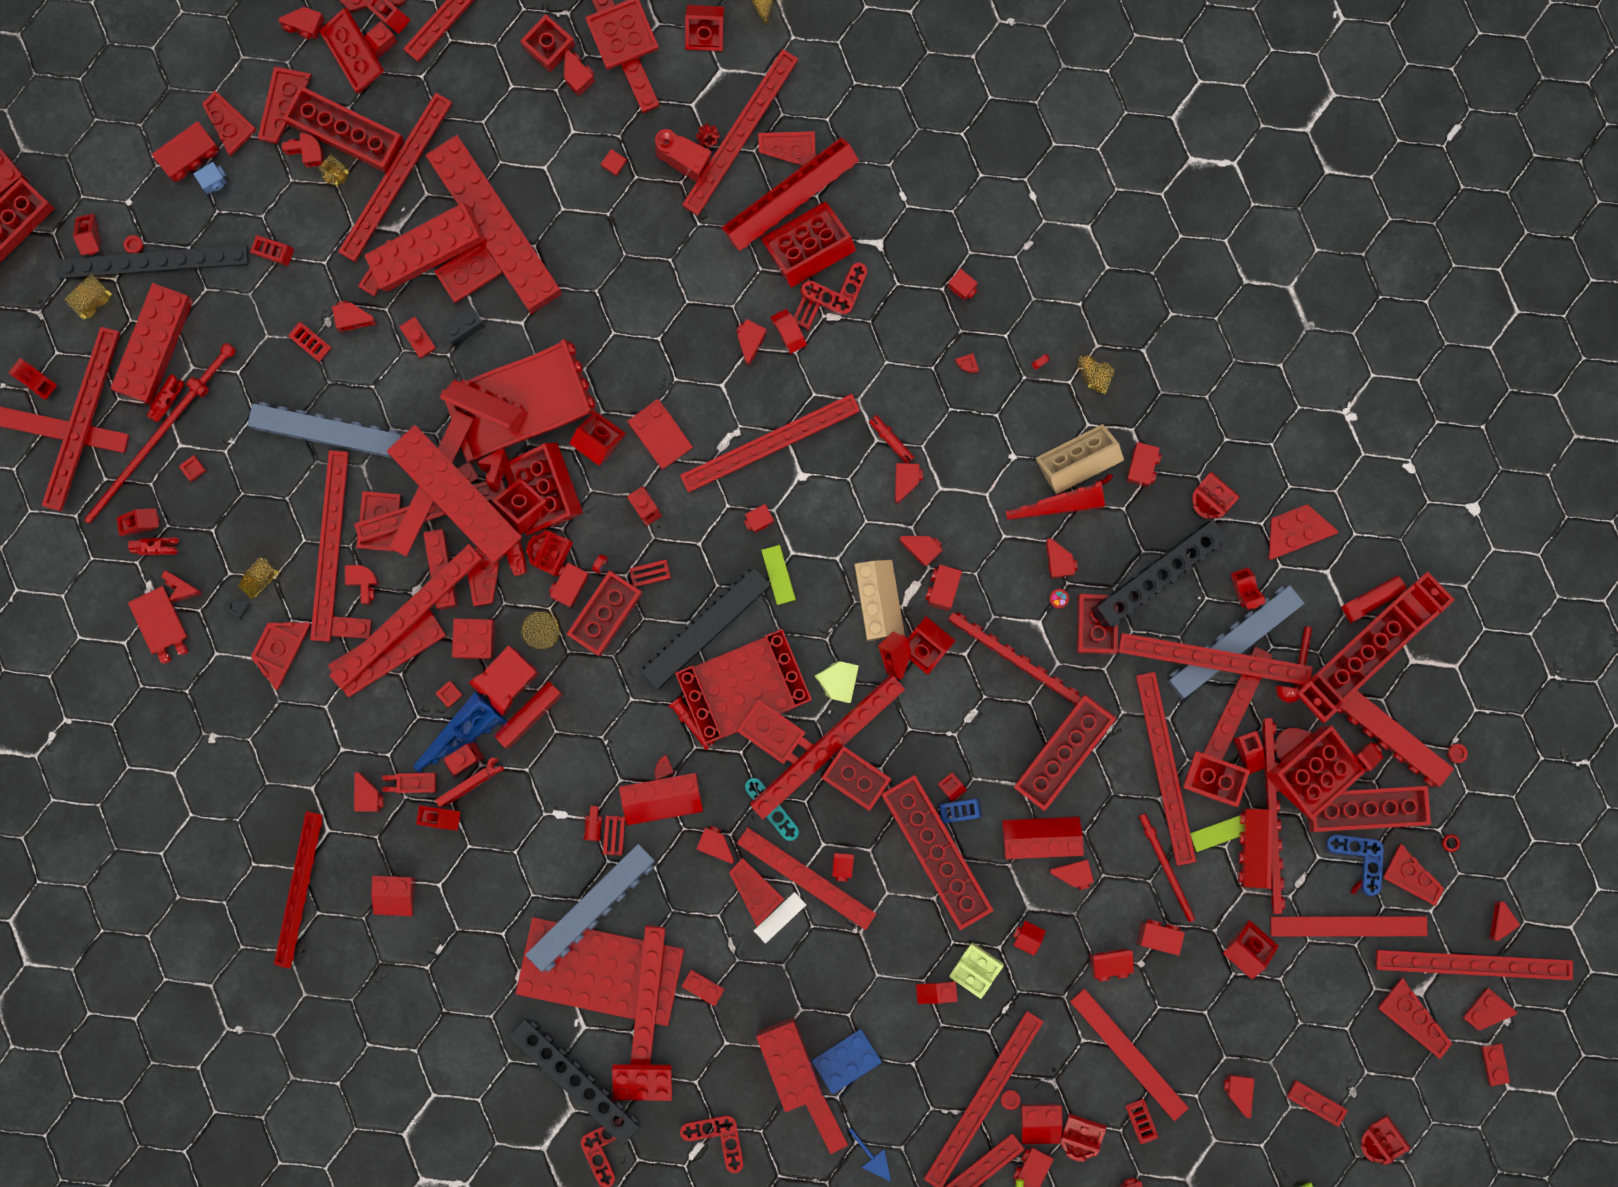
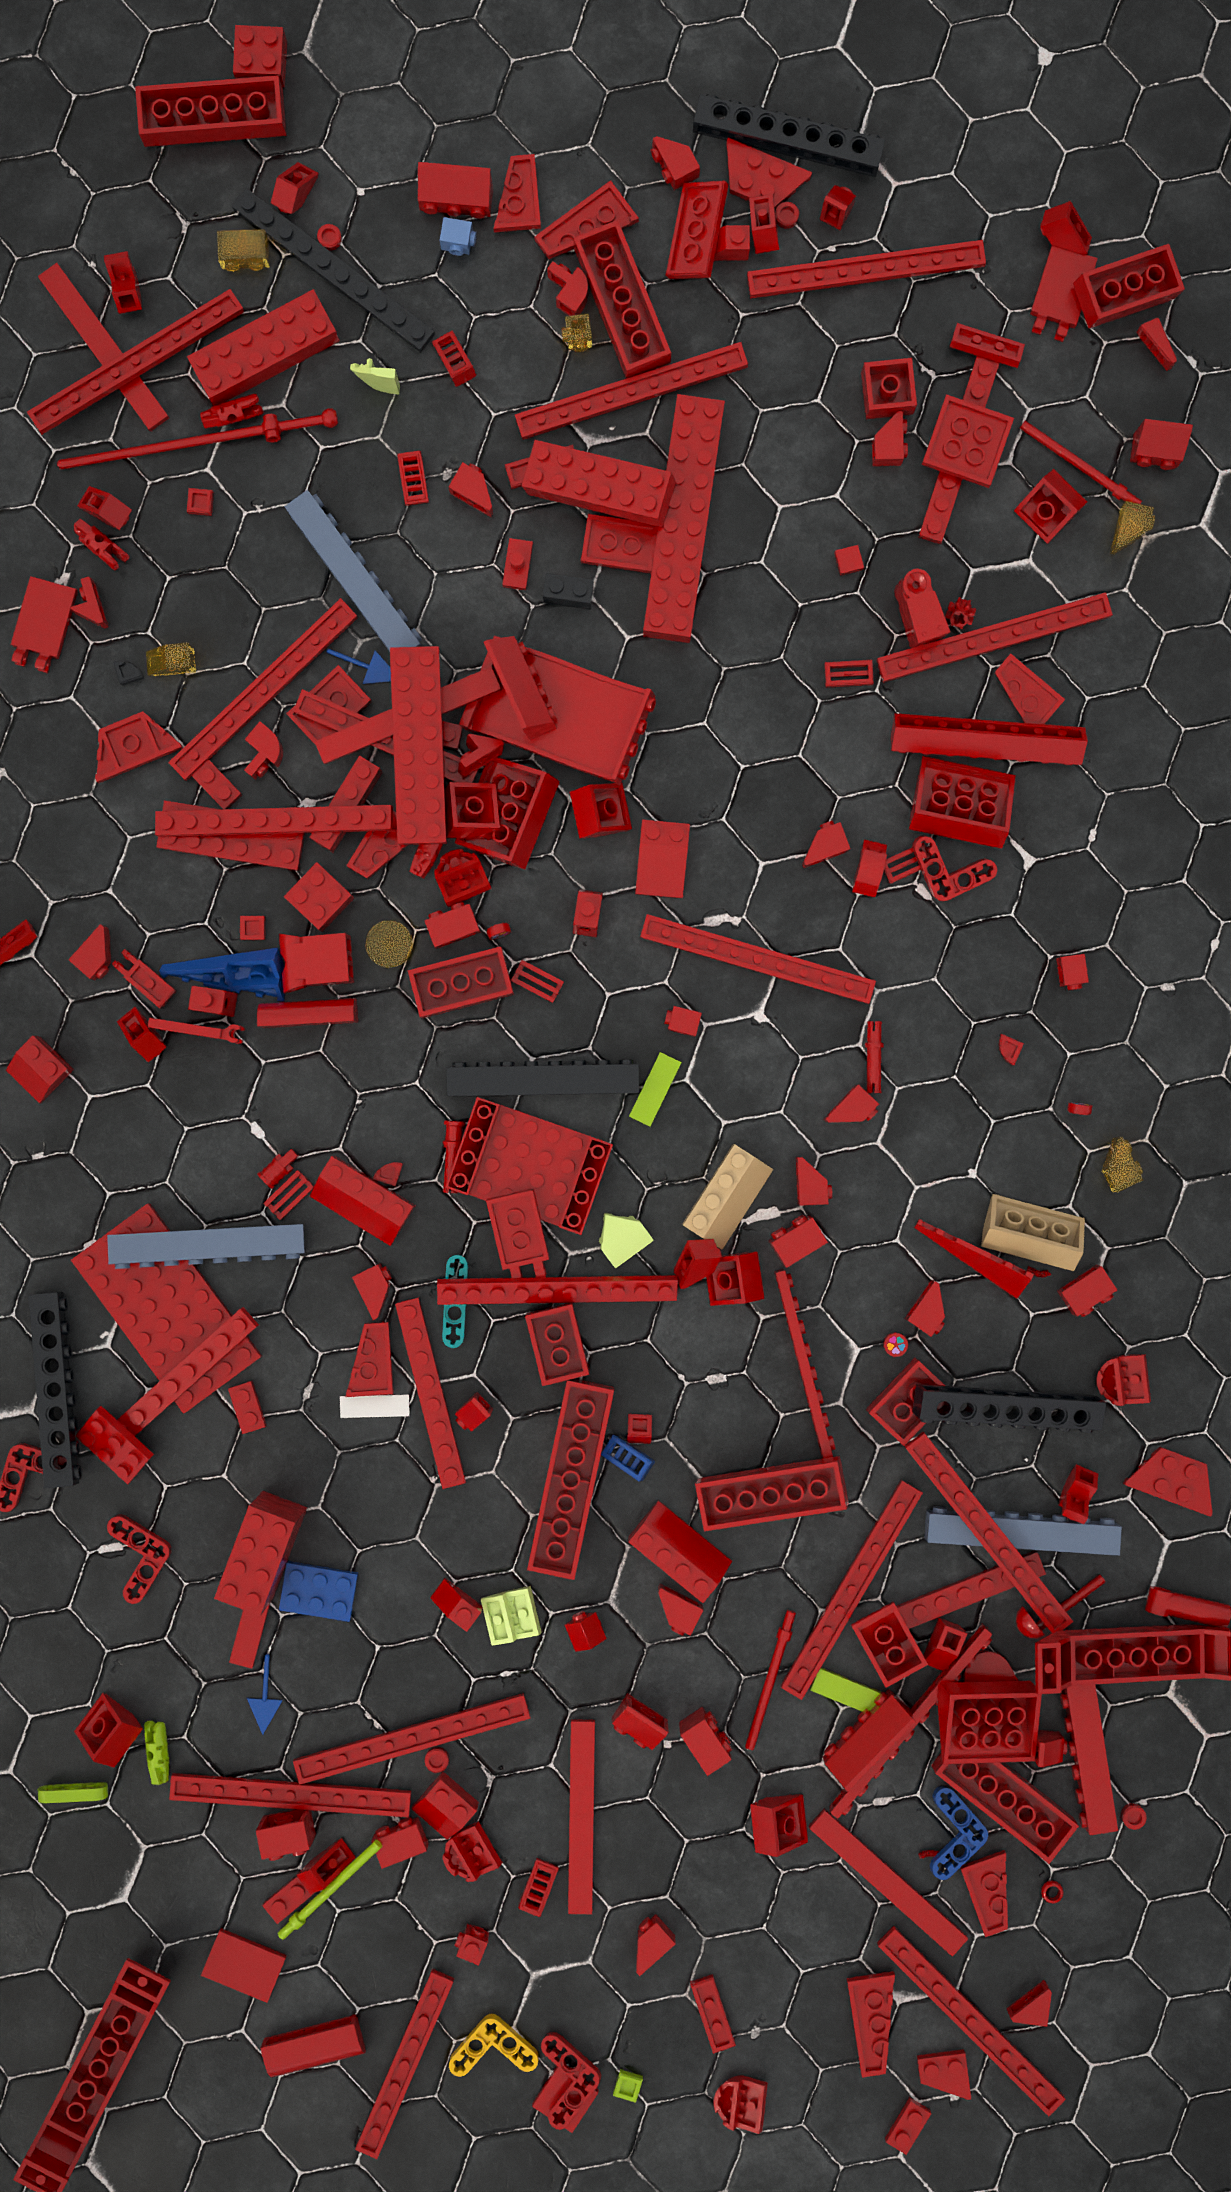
camera: 35 degrees right, 5 degrees up
none -> blue piece [327,649,391,684]
none -> yellowish green slope [350,358,400,394]
none -> red tile [824,660,874,688]

